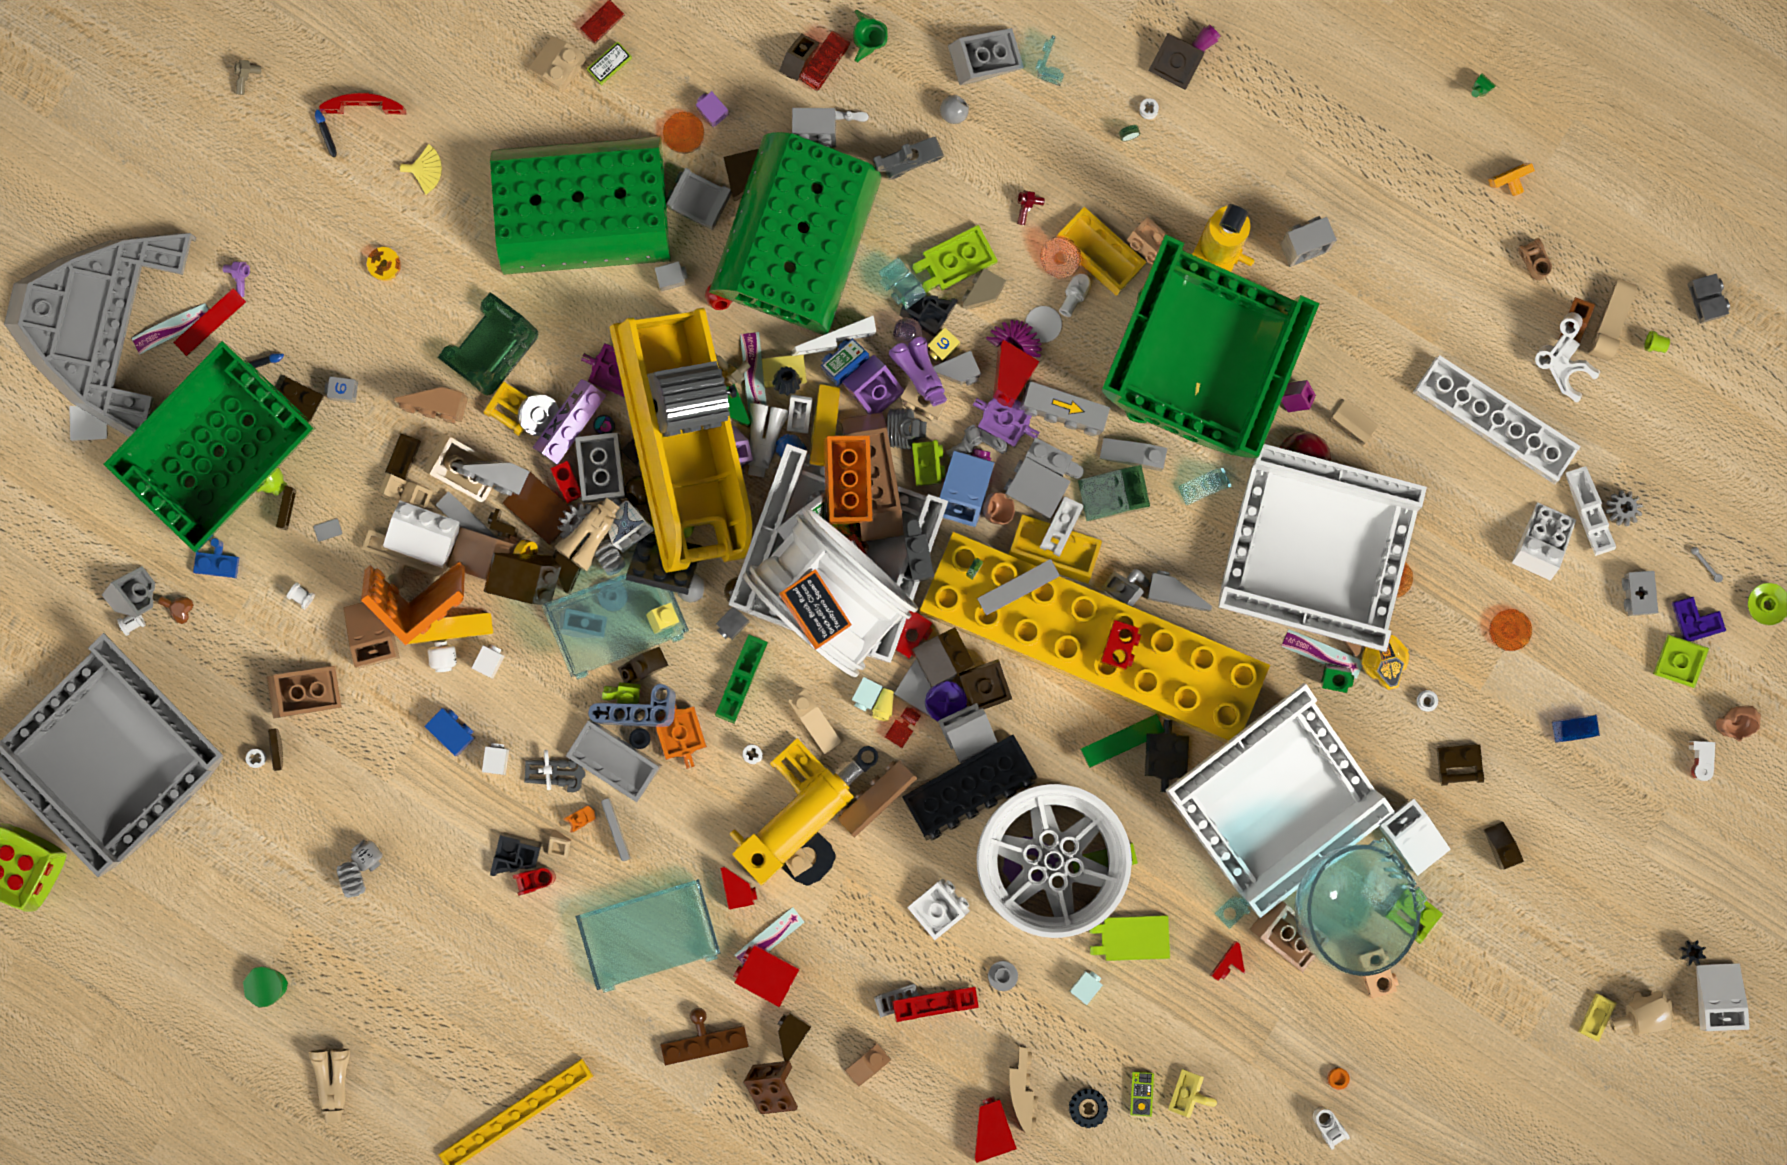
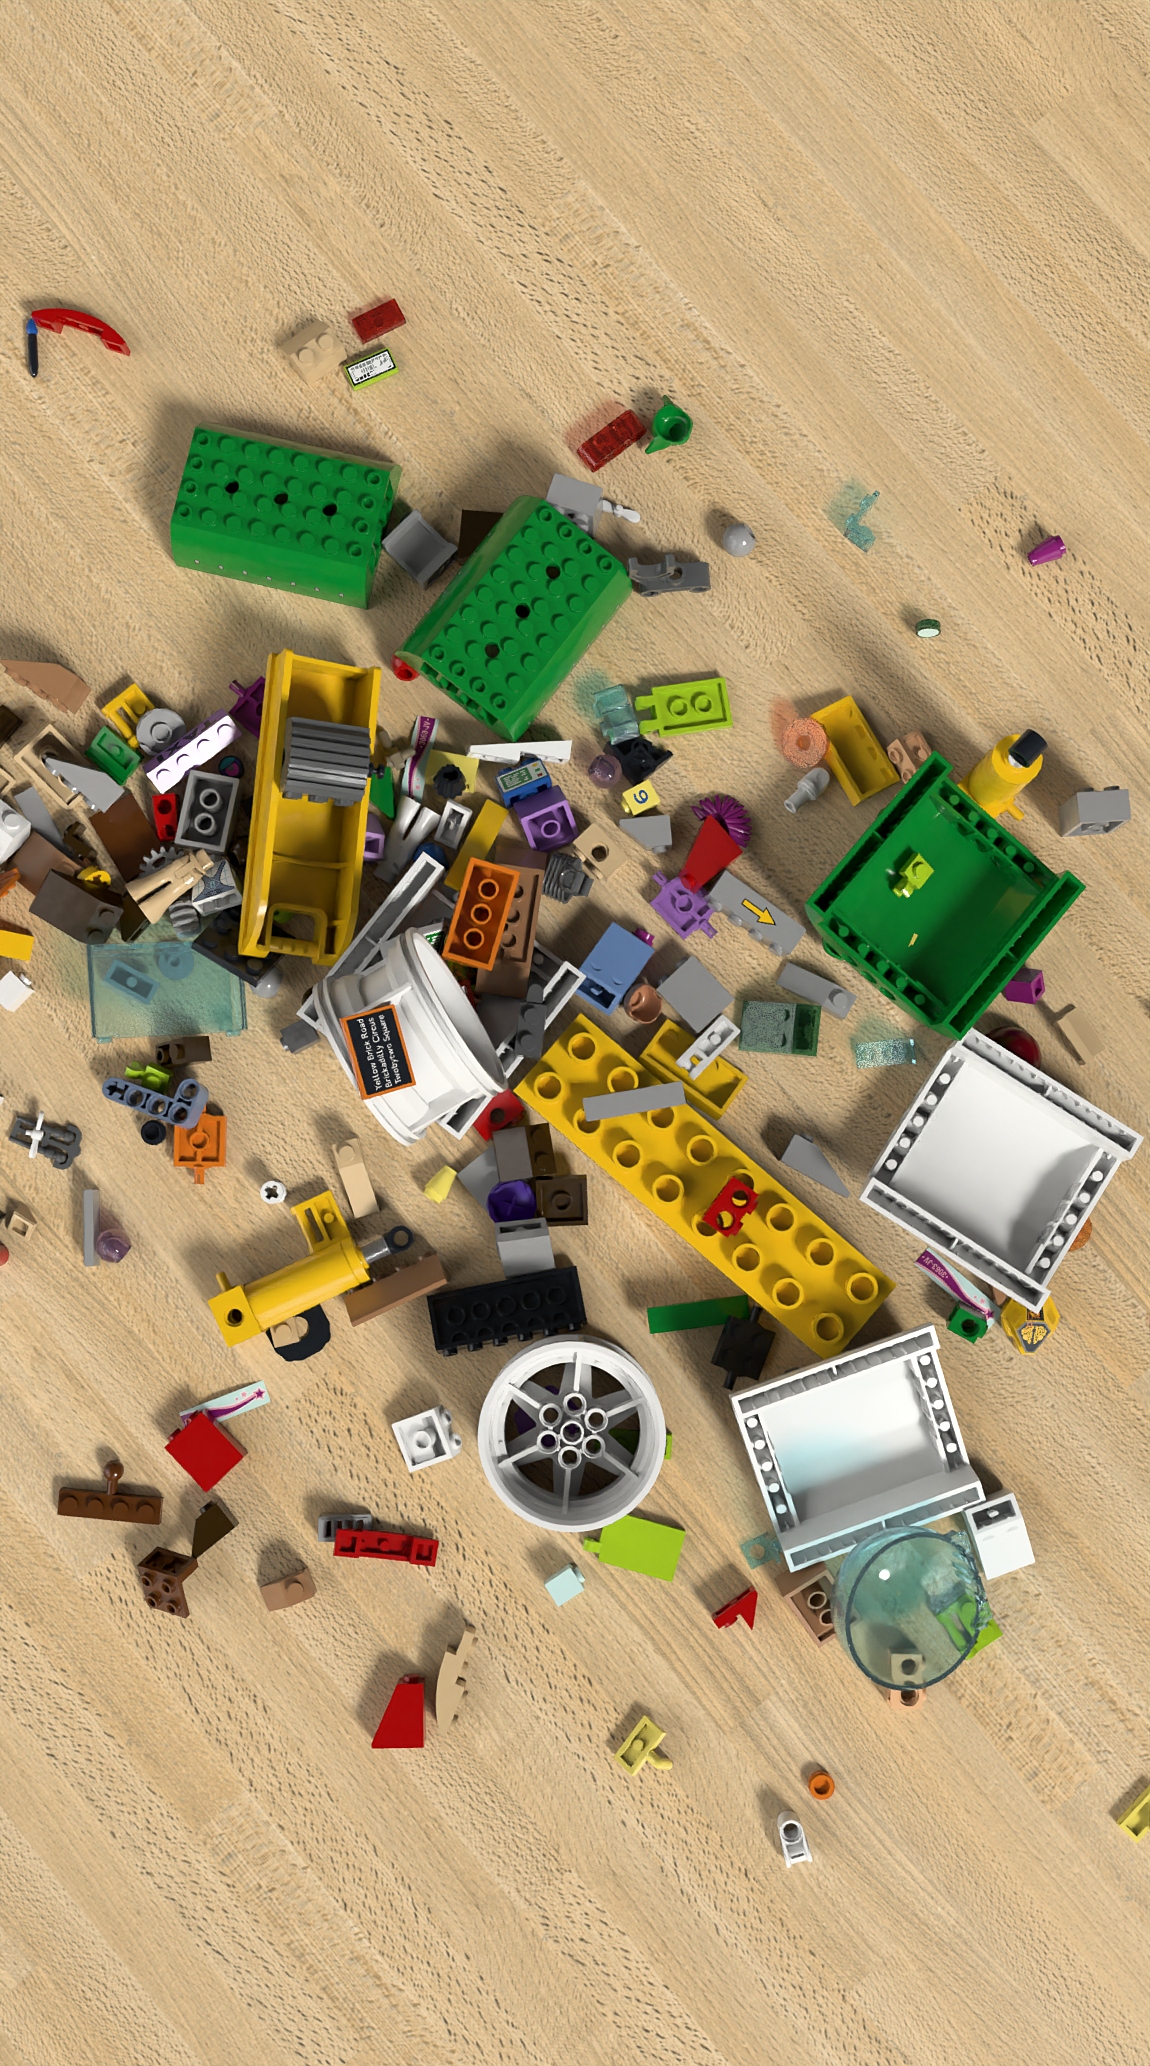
camera: 20 degrees right, 0 degrees up
yellow piece [366,247,401,281] -> none
light yellow hand [400,144,442,195] -> none
clear green windscreen [437,292,538,396] -> none
orange piece [564,806,596,833] -> none
light grey slope [566,719,662,802] -> none
clear light blue windscreen [575,879,721,993] -> none
light yellow brick [646,603,679,634] -> none
light grey brick [655,261,688,292] -> none
clear orange tile [663,111,705,154] -> none
medium lavender brick [696,91,729,128] -> none
green slope [715,634,768,724] -> none
red slope [720,867,758,910] -> none
dark brown slope [779,33,820,81] -> none
light aqua brick [852,677,883,711] -> none
clear red plate [885,706,921,748] -> none
medium lavender piece [889,337,947,406] -> none
lime bracket [912,440,945,486] -> none
light grey pin [946,425,1007,459] -> none
light grey slope [948,28,1024,85] -> none
dark tan slope [962,268,1006,310] -> none
clear green tile [966,558,984,580] -> none
light grey piece [988,961,1018,991] -> none
dark red piece [1017,190,1045,225] -> none
white sticker [1025,306,1062,343] -> none
light grey hinge [1025,437,1084,479] -> none
black bush [1069,1088,1108,1128] -> none
light grey plate [1101,569,1150,606] -> none
tile [1130,1072,1154,1117] -> none
white bush [1139,98,1159,120] -> none
dark brown plate [1148,33,1205,90] -> none
white plate [1416,690,1438,712] -> none
dark brown plate [1437,744,1484,786] -> none
dark brown slope [1483,822,1524,870] -> none
none -> green plate [84,725,145,786]
none -> piece [95,1228,132,1263]
none -> lime plate [892,853,934,898]

